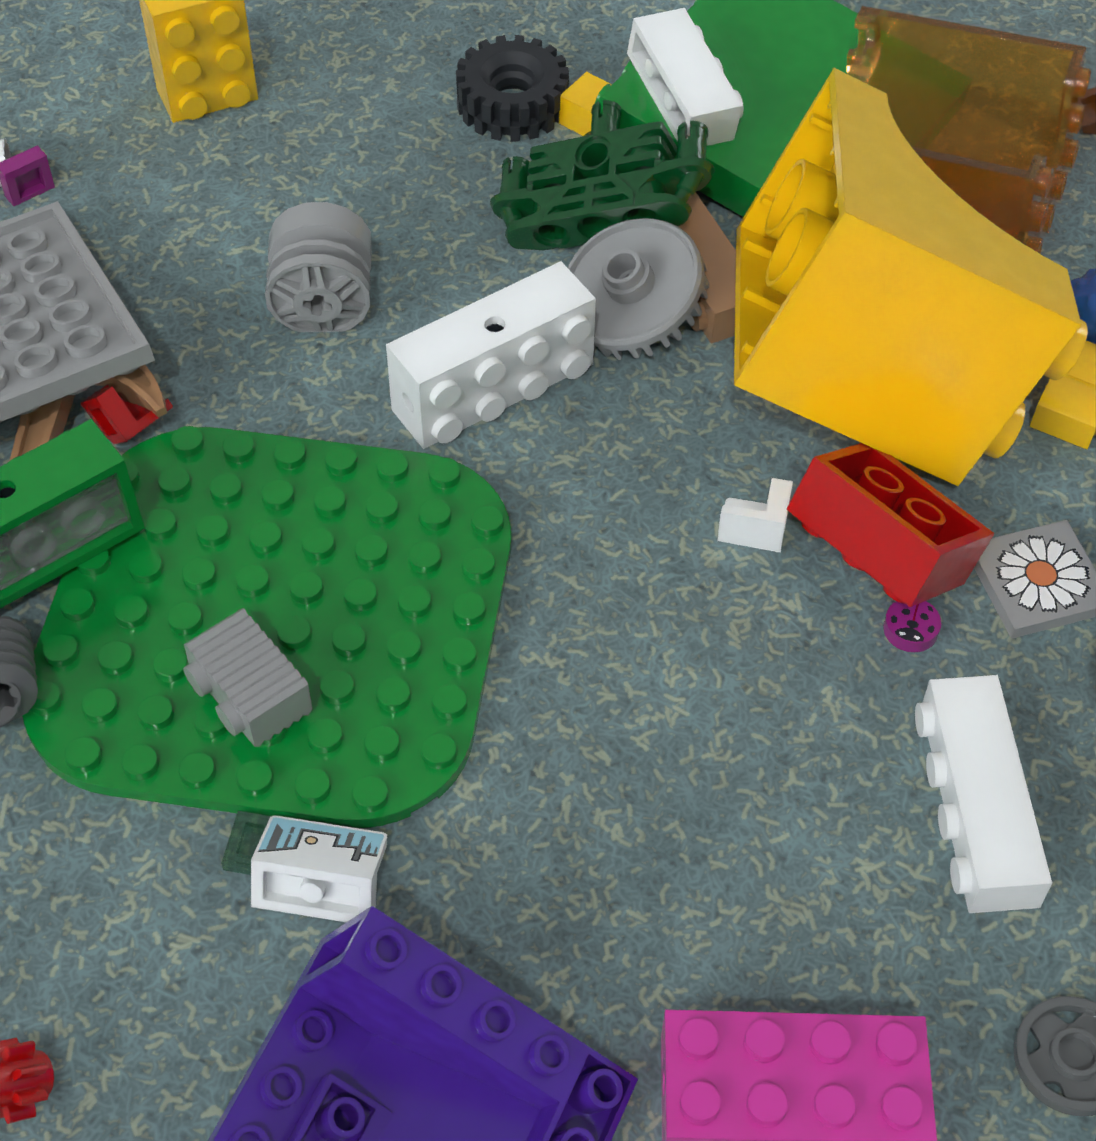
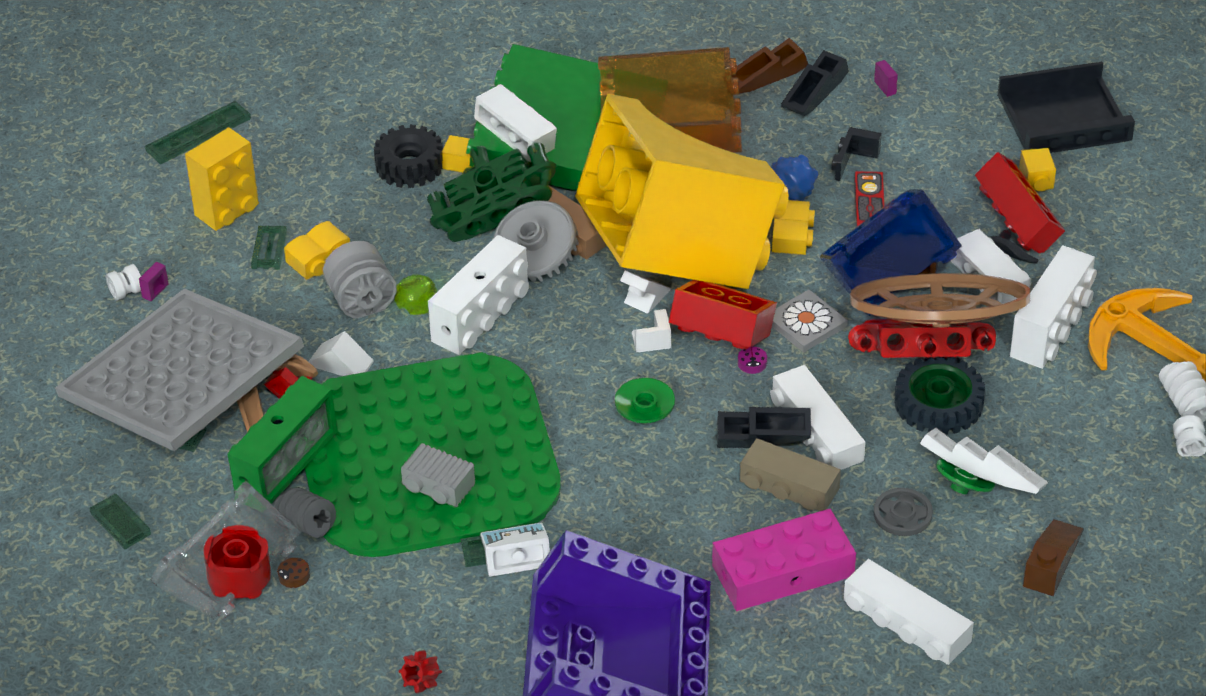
camera: 20 degrees left, 10 degrees down
none -> clear green tile [251,226,287,270]
none -> yellow brick [284,221,350,280]
none -> white slope [309,331,373,376]
none -> clear neon green hair [394,274,438,315]
none -> green dish [615,378,675,423]
none -> white slope [620,270,671,314]
none -> black slope [717,407,811,448]
none -> dark tan brick [740,438,841,511]

